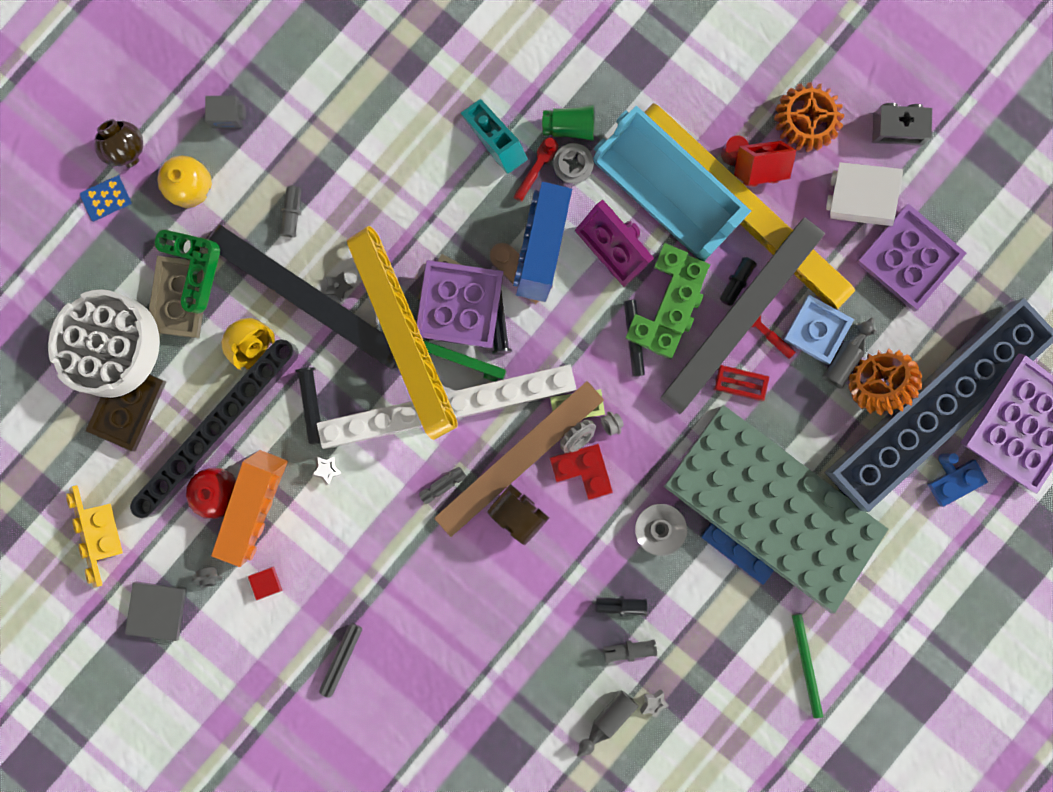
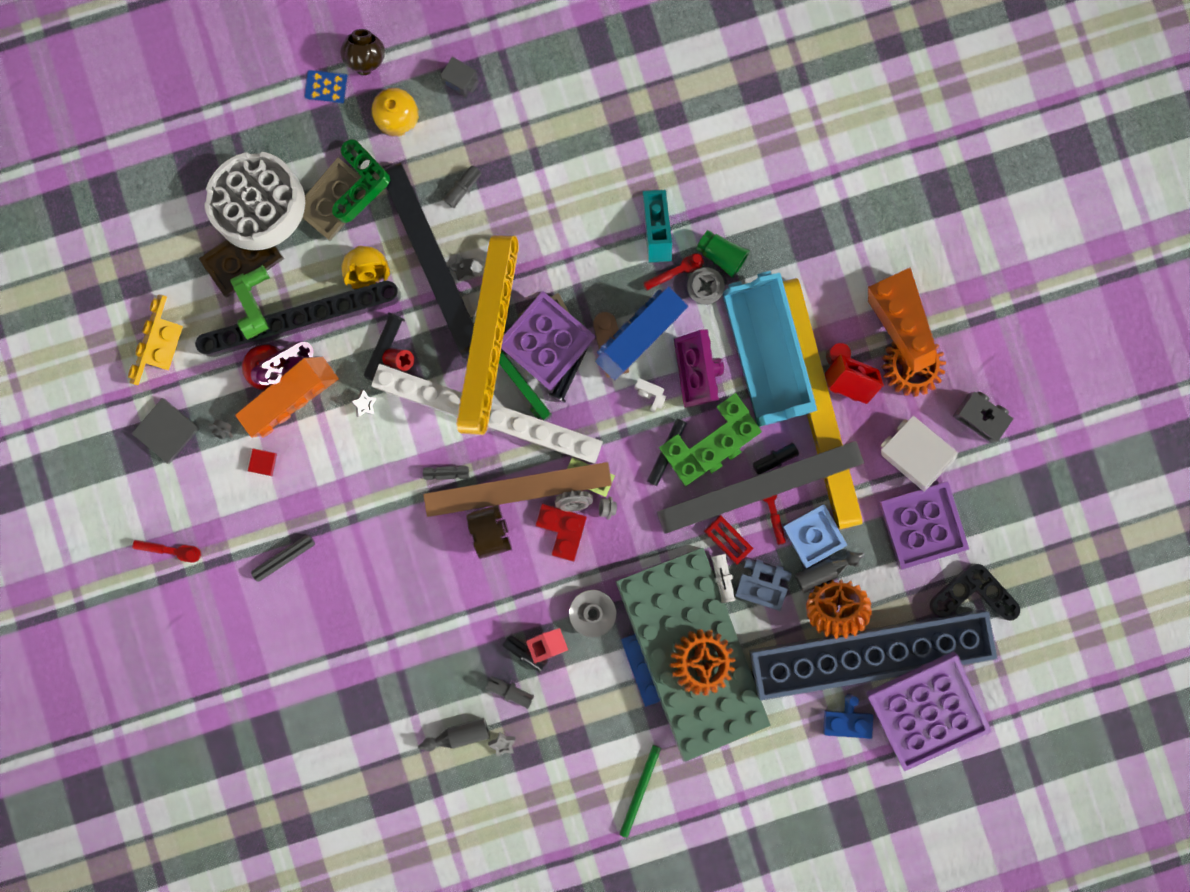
camera: 30 degrees right, 0 degrees up
none -> red piece [132,540,201,563]
none -> bright green beam [230,265,270,340]
none -> magenta beam [251,341,314,385]
none -> red piece [383,348,414,371]
none -> coral brick [526,628,568,664]
none -> white bracket [634,378,666,412]
none -> orange gear [670,630,735,696]
none -> white pin [711,554,736,603]
none -> sand blue plate [735,558,792,611]
none -> orange wedge [868,267,936,373]
none -> black beam [930,564,1021,621]

